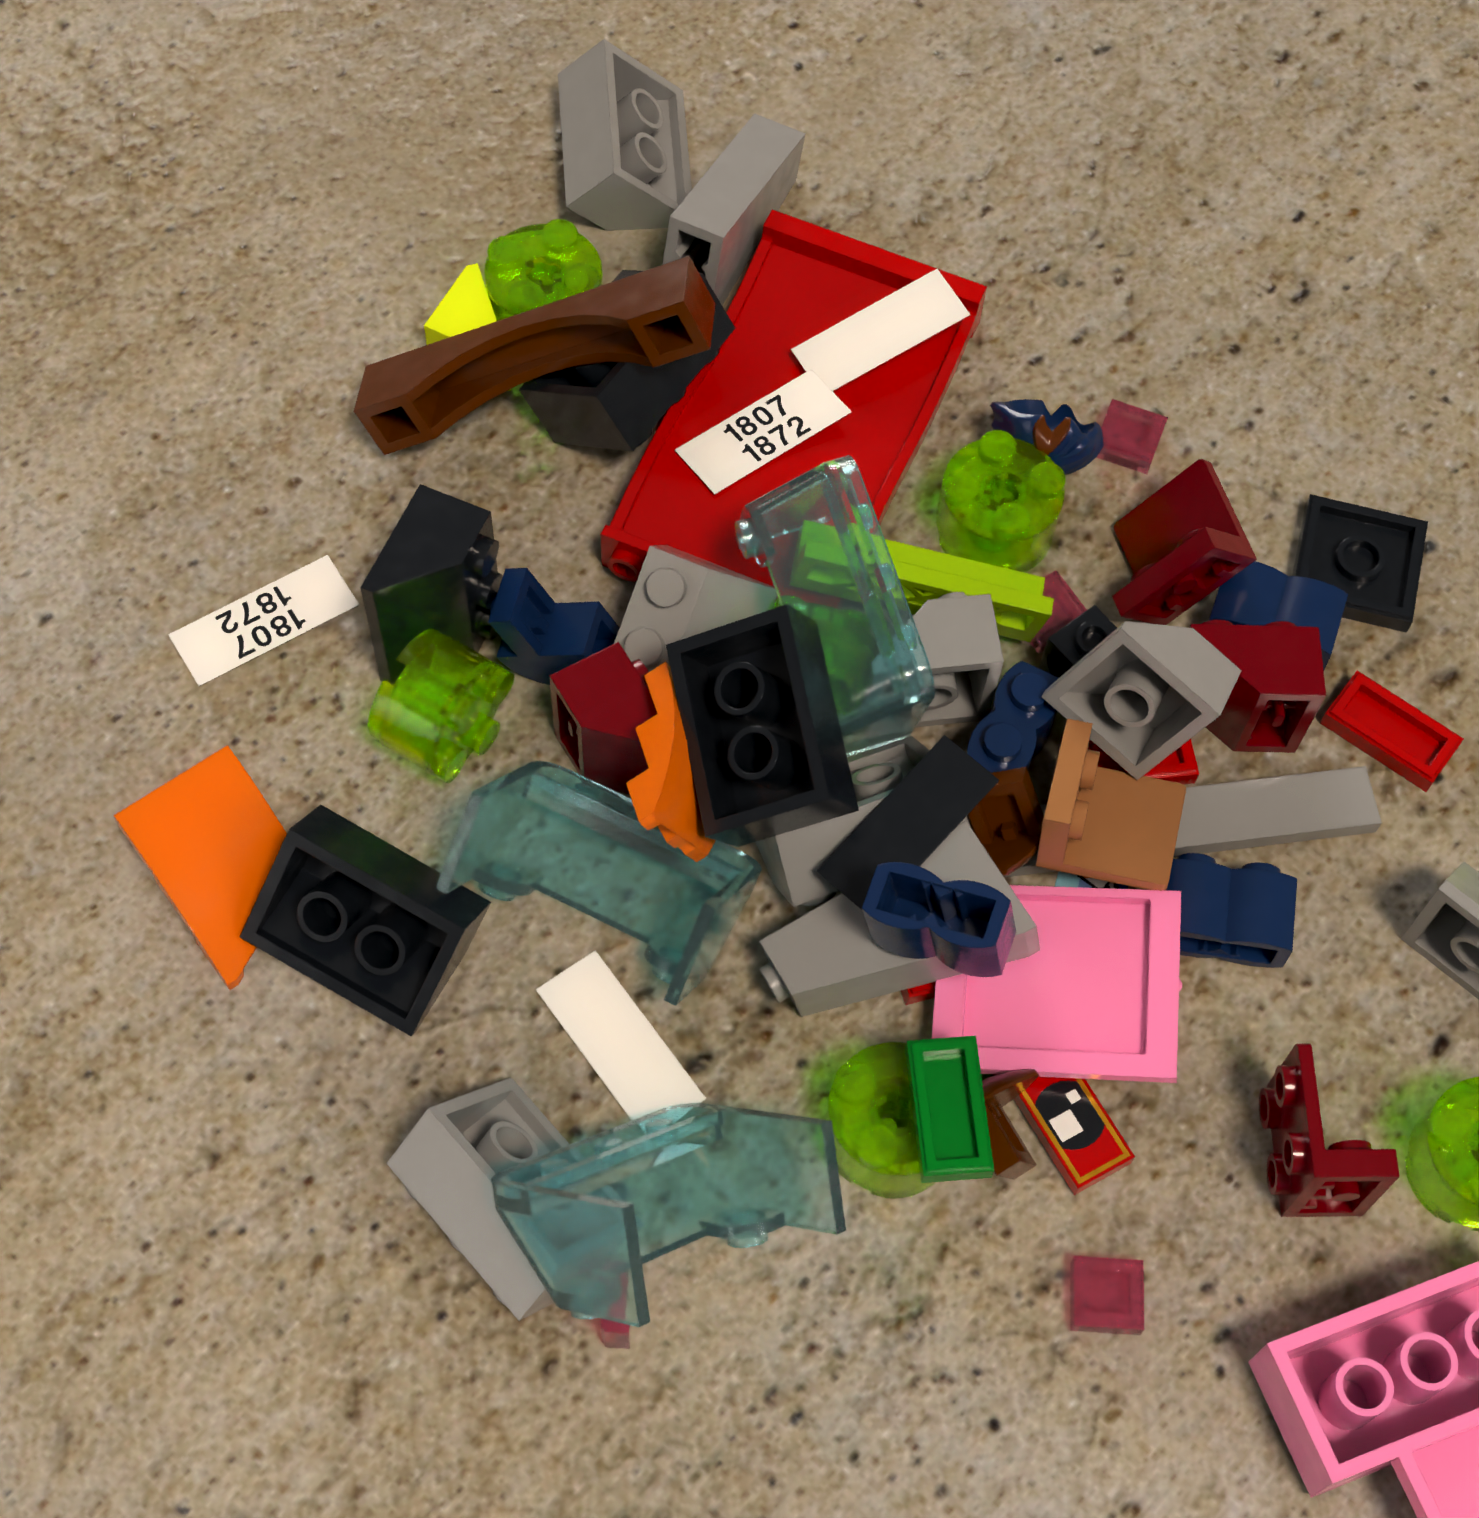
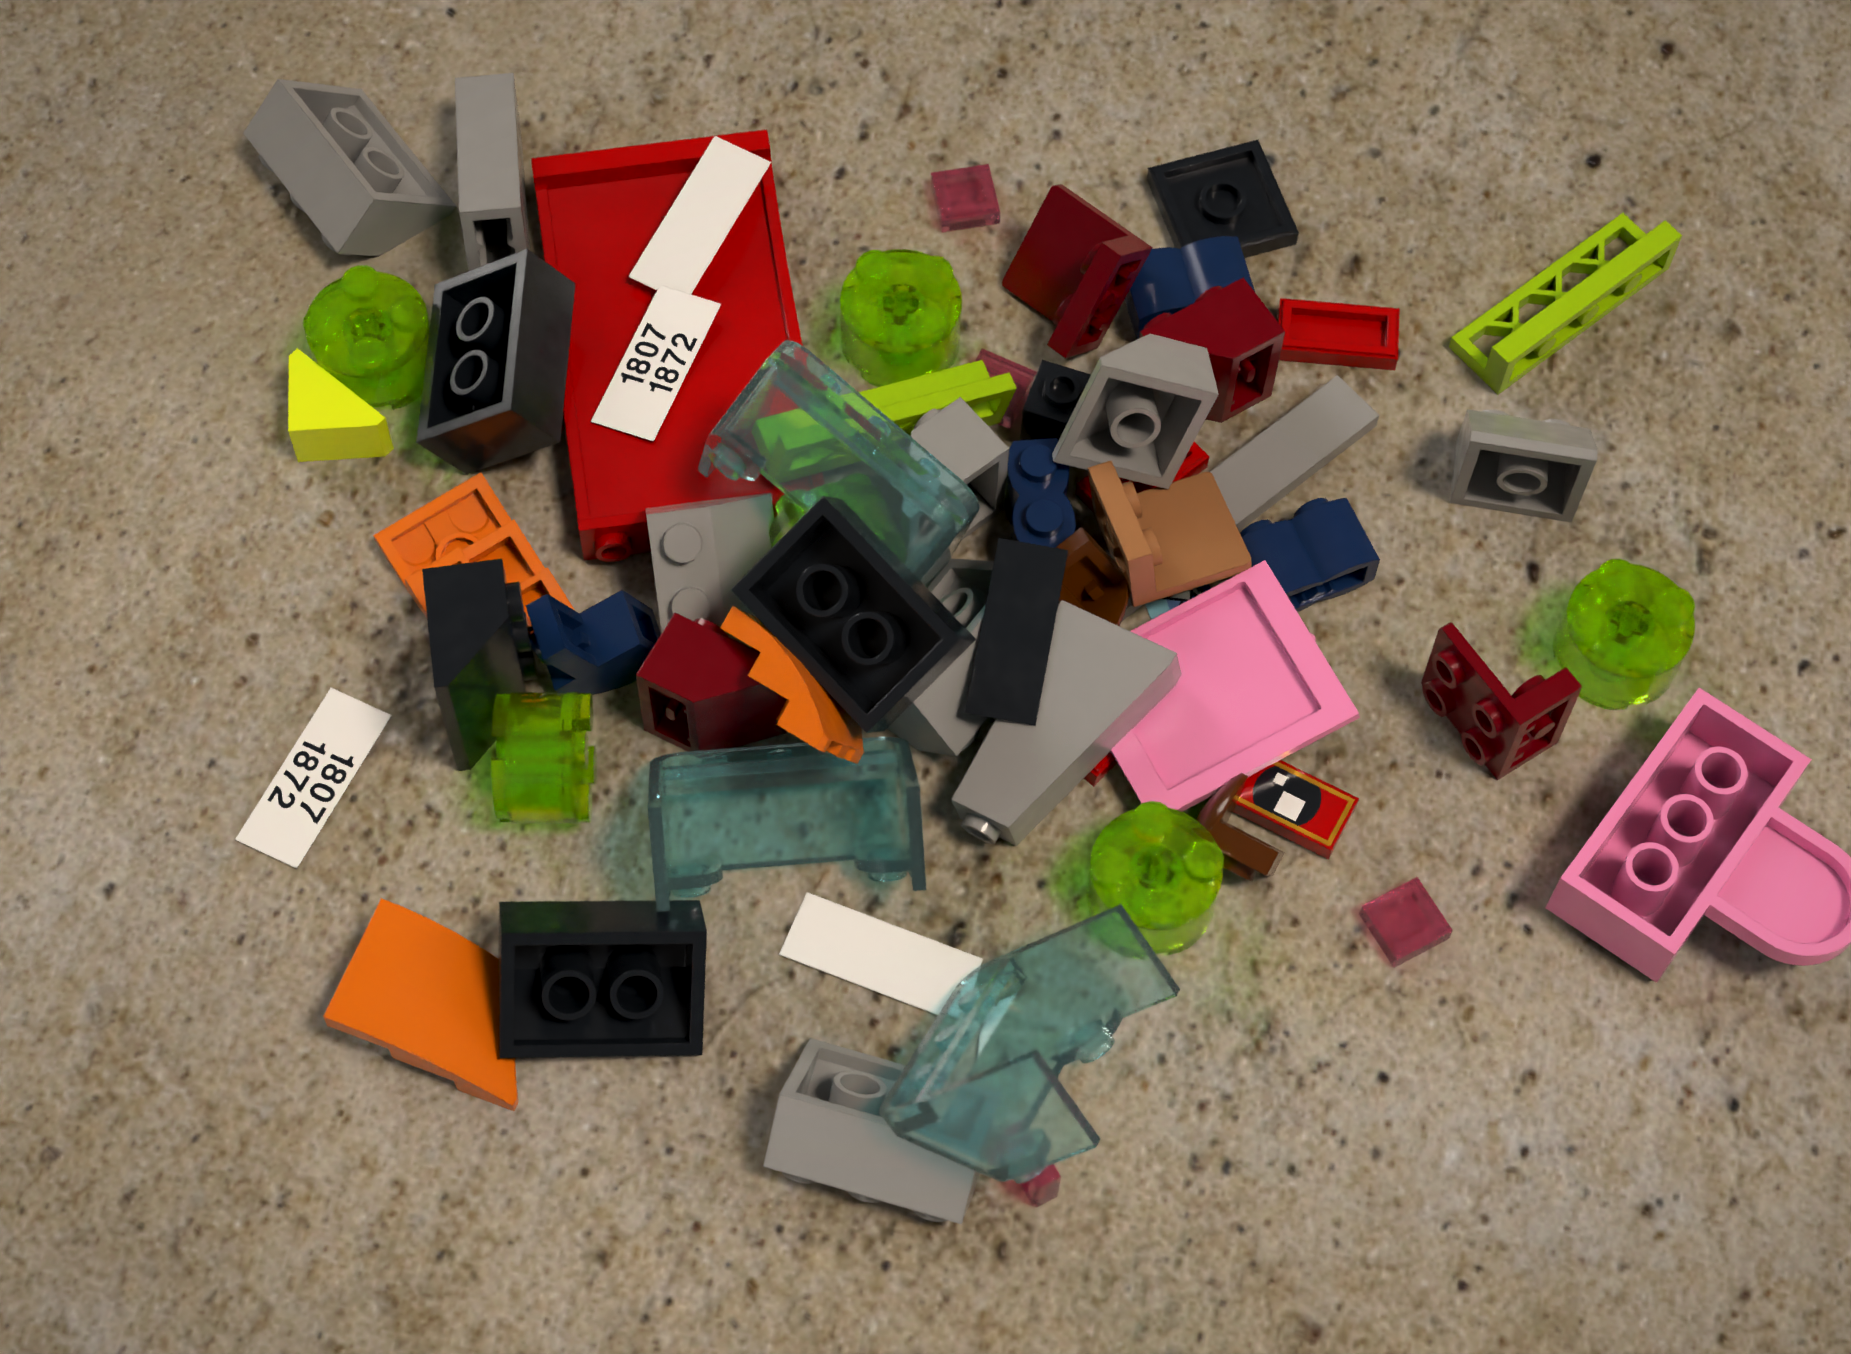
camera: 30 degrees left, 0 degrees up
reddish brown arch [354,256,716,455] -> none
dark blue brick [862,862,1016,977] -> none
green tile [905,1036,994,1183] -> none
dark blue hair [990,399,1104,478] -> none
none -> orange slope [374,472,574,627]

